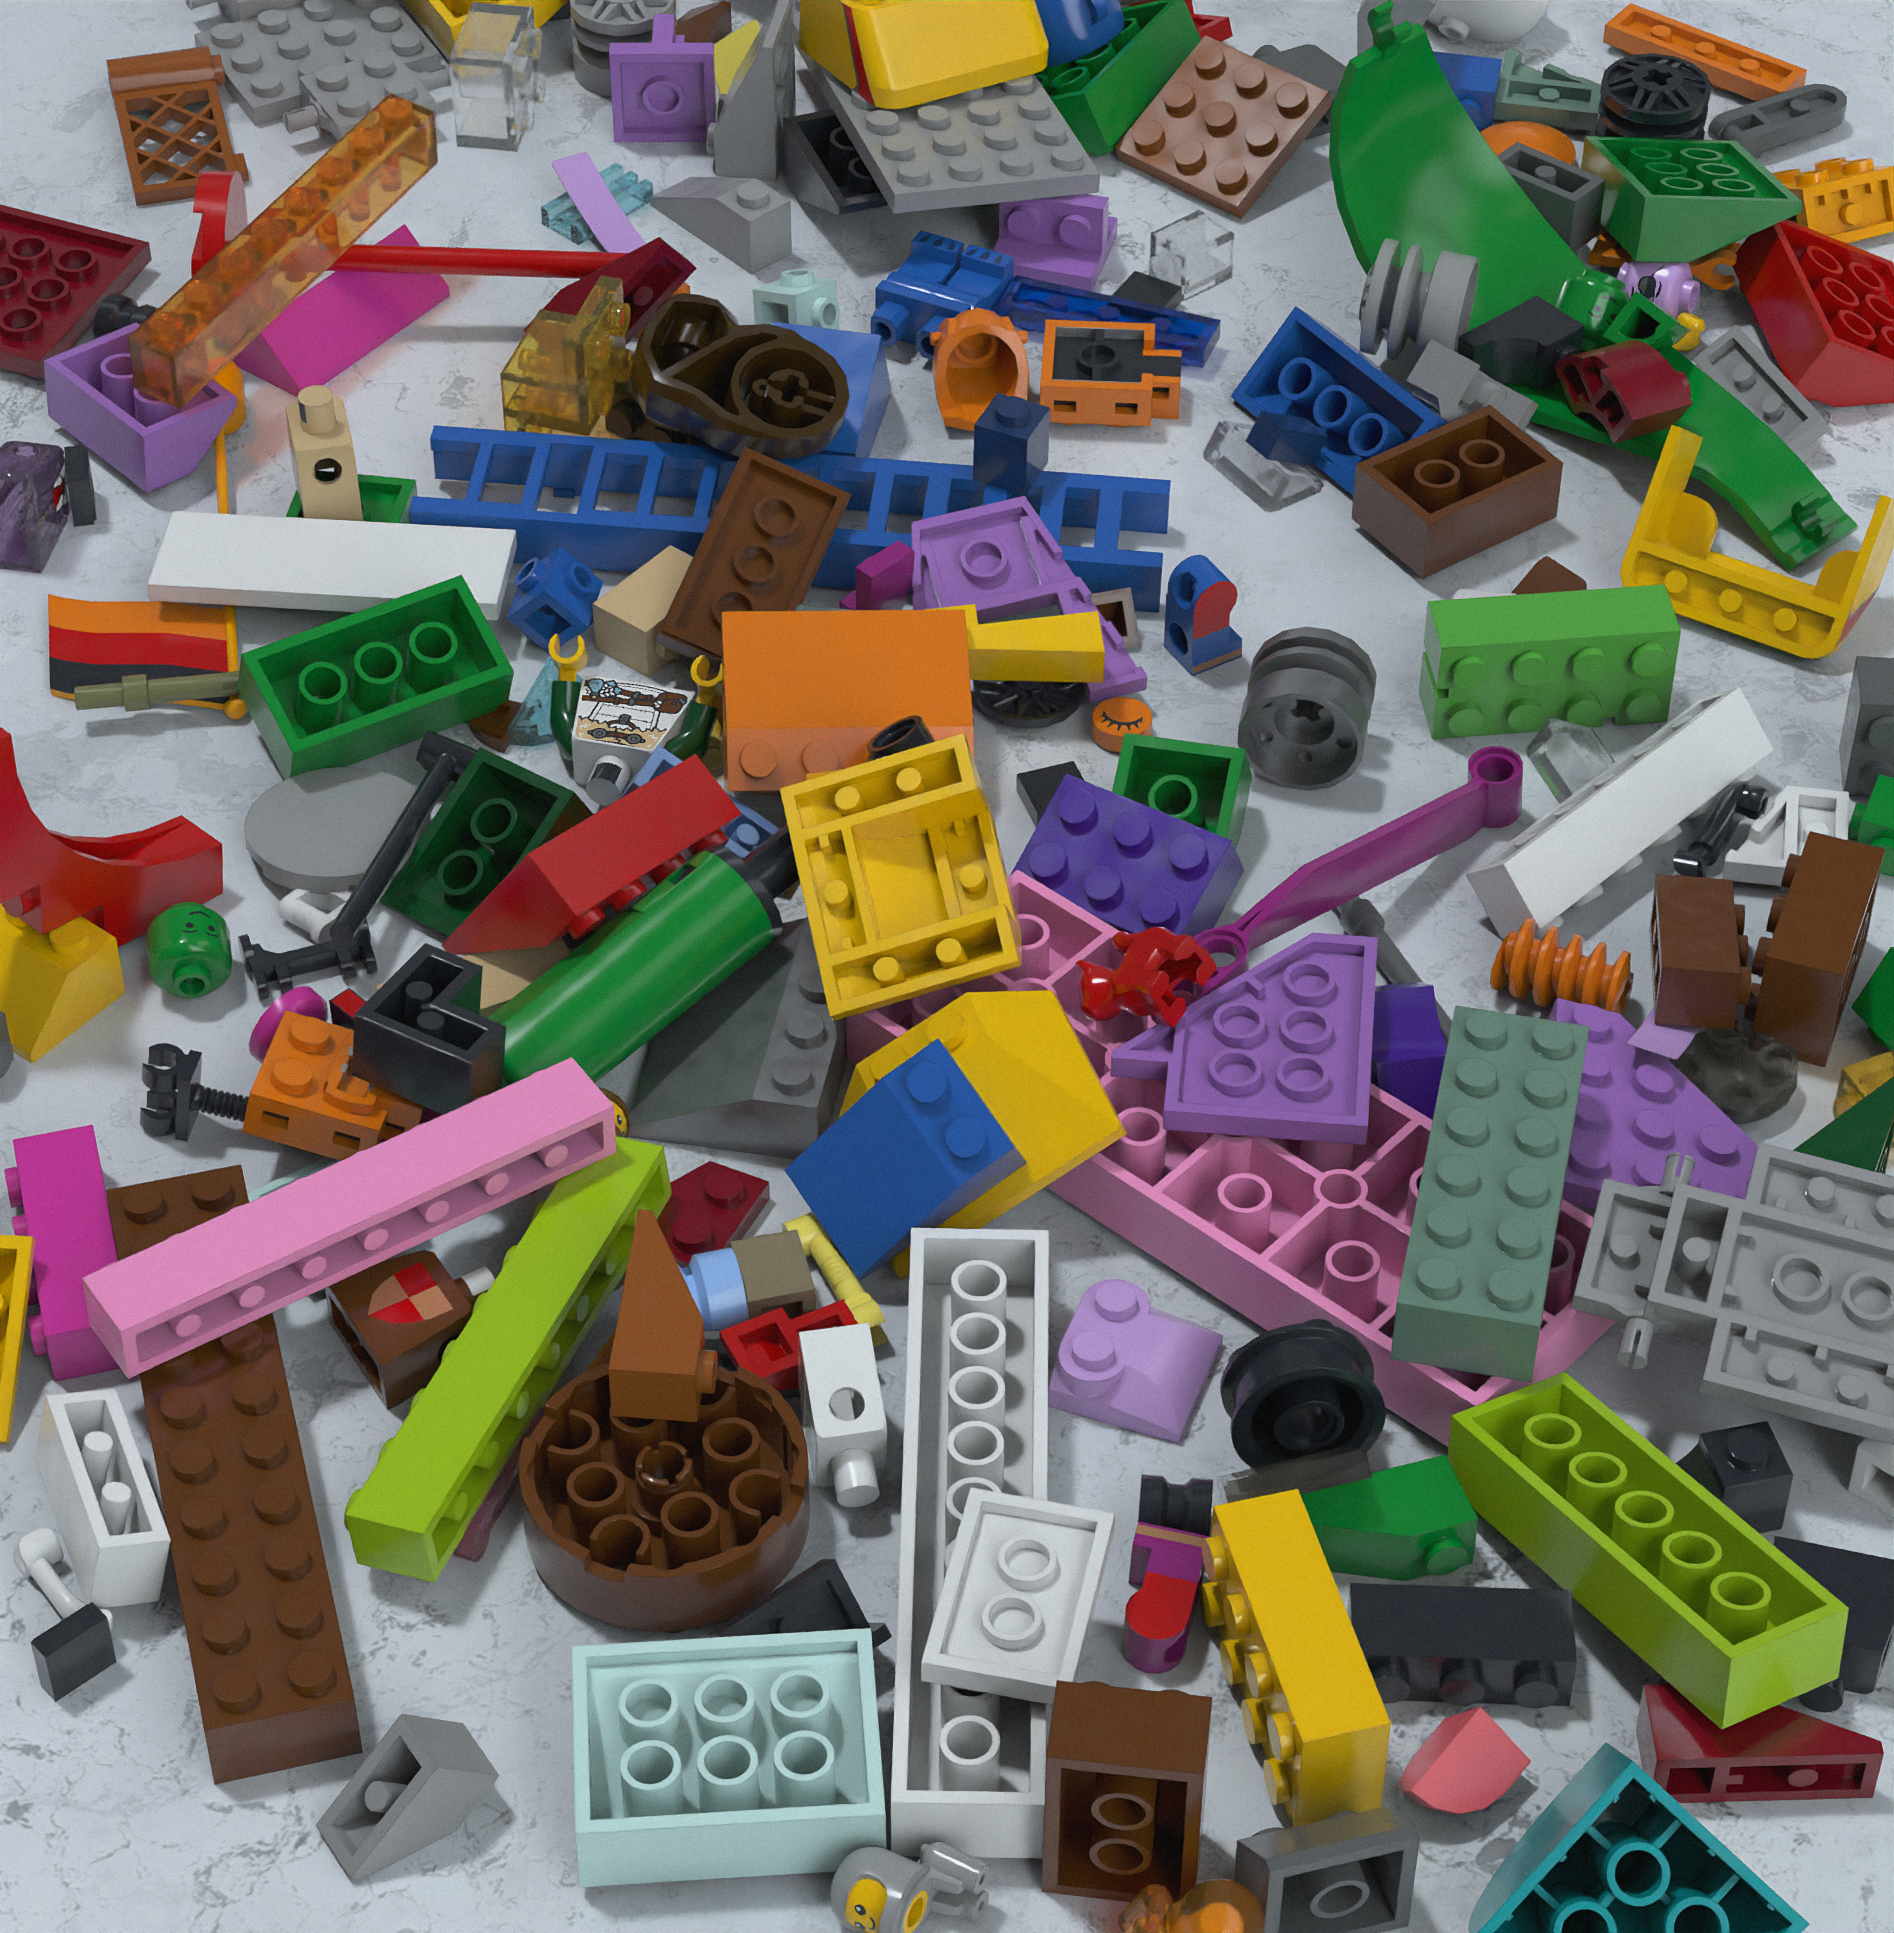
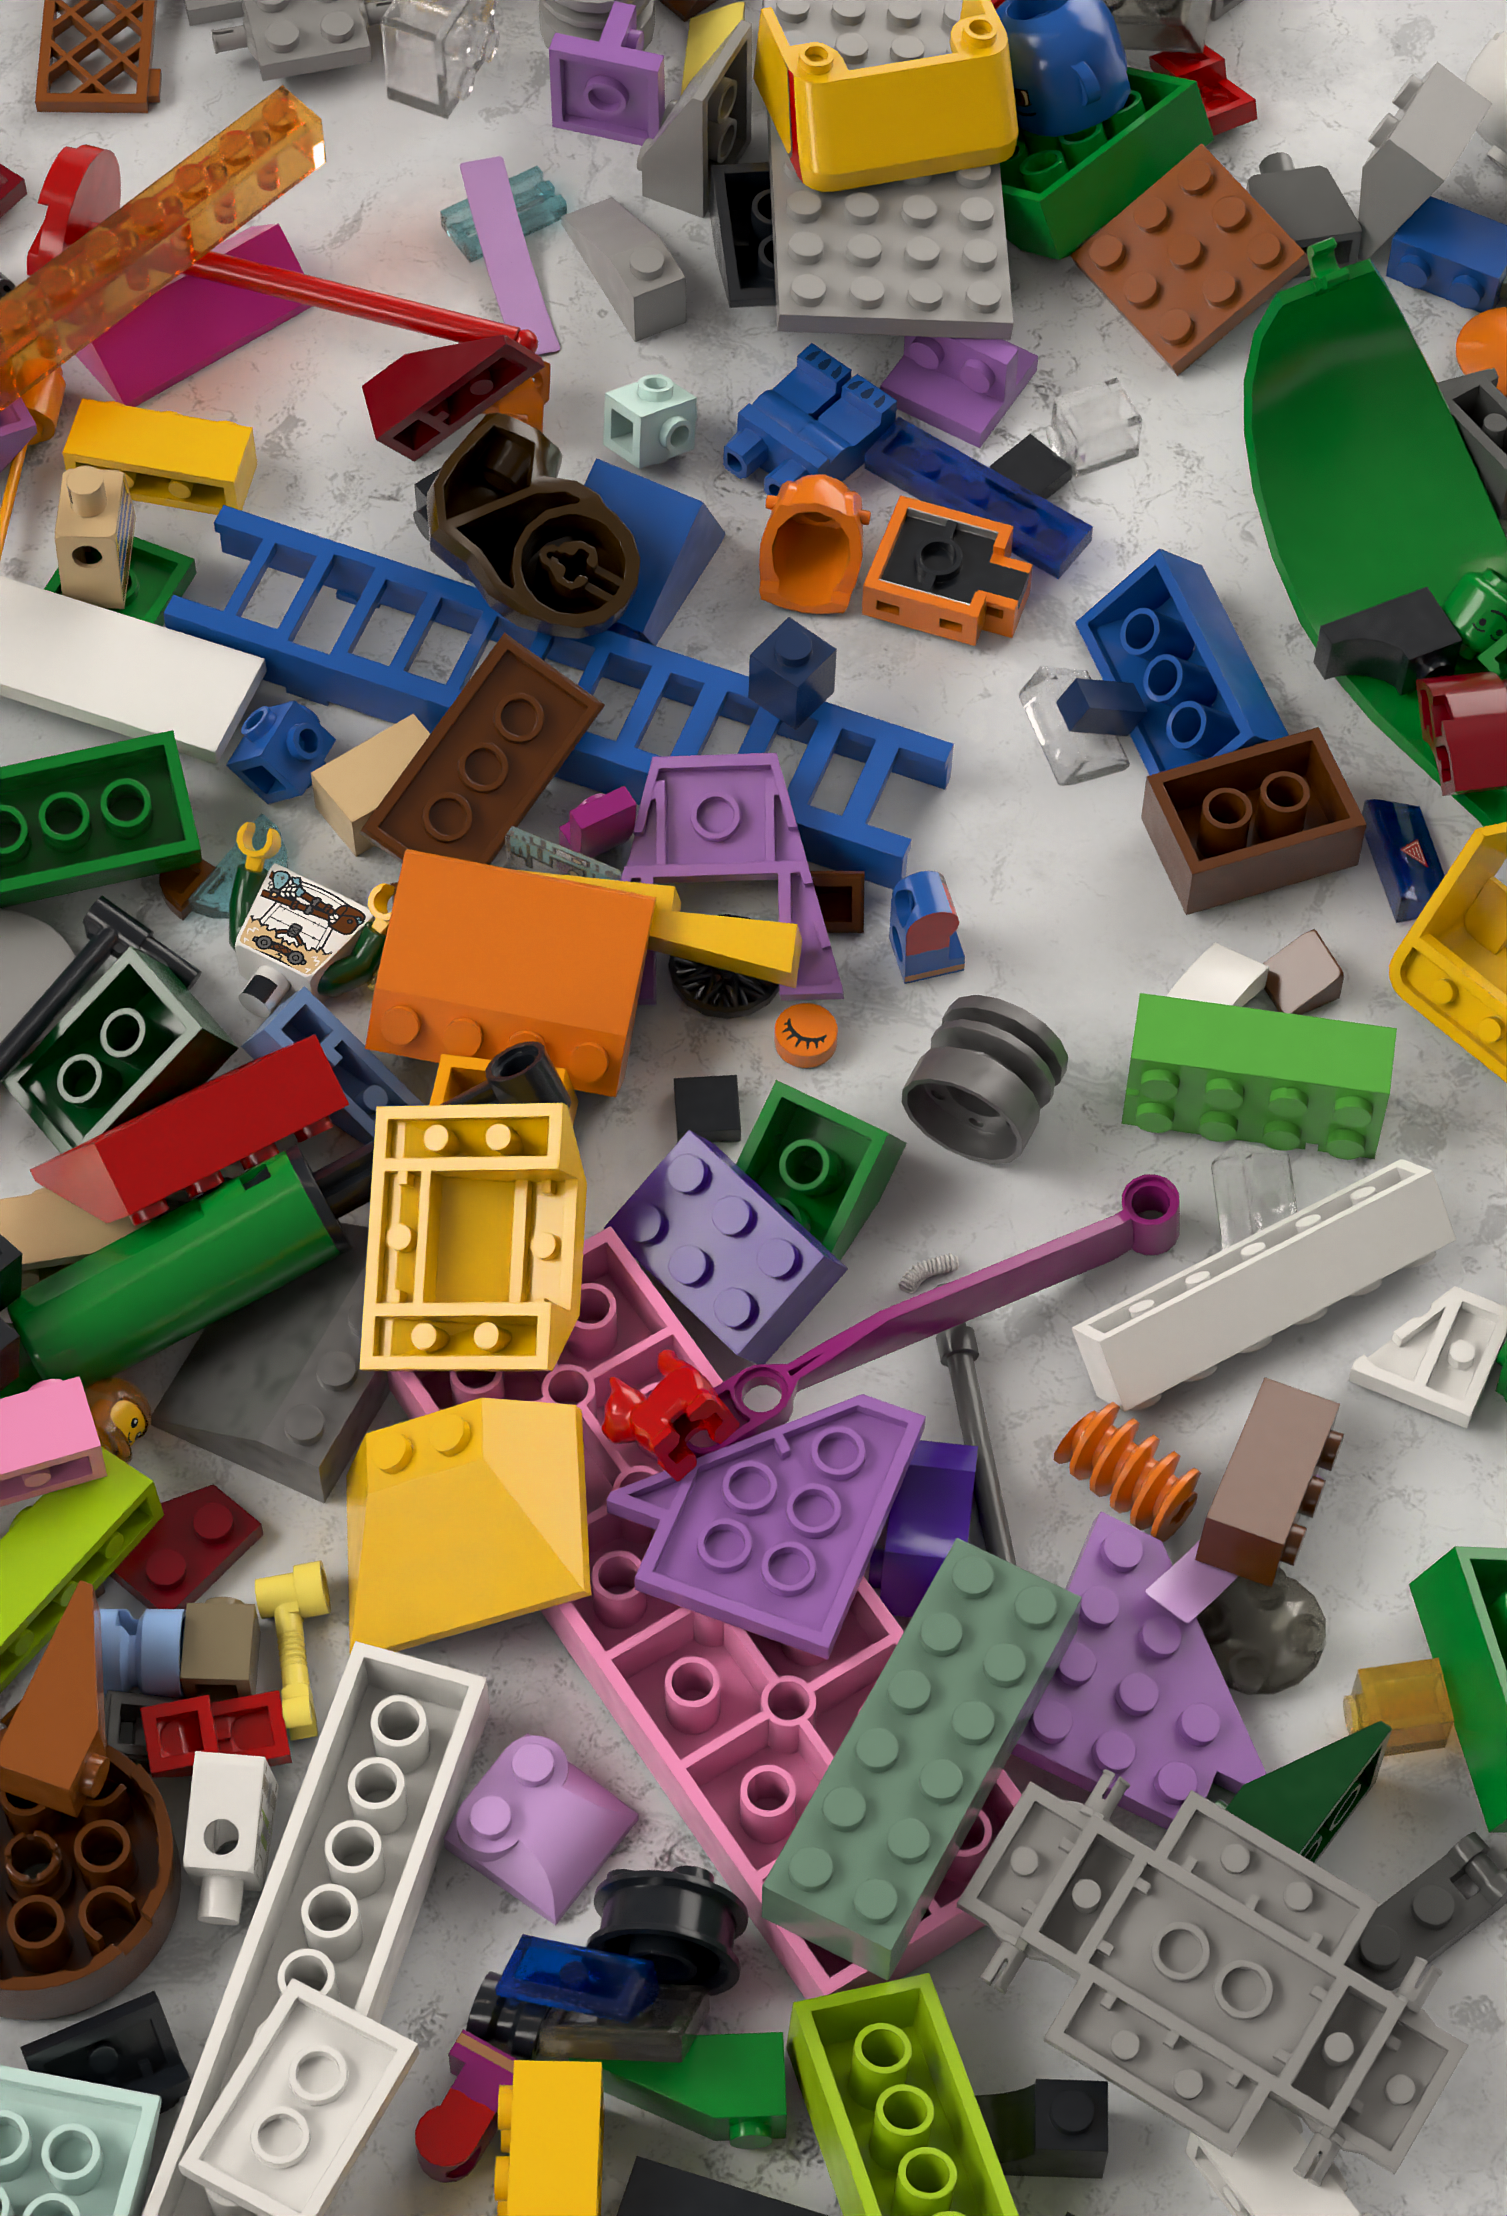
camera: 15 degrees right, 15 degrees up
clear yellow bracket [500,275,633,436] -> none
blue slope [784,1038,1027,1281] -> none
light grey wheel [1359,238,1480,363] -> none
light grey window [1406,339,1539,431] -> none
black arm [1673,781,1769,878] -> none
reddish brown brick [1743,831,1885,1067] -> none
none -> yellow brick [62,398,258,515]
none -> clear blue slope [495,1934,660,2023]
none -> clear blue slope [1362,799,1445,923]

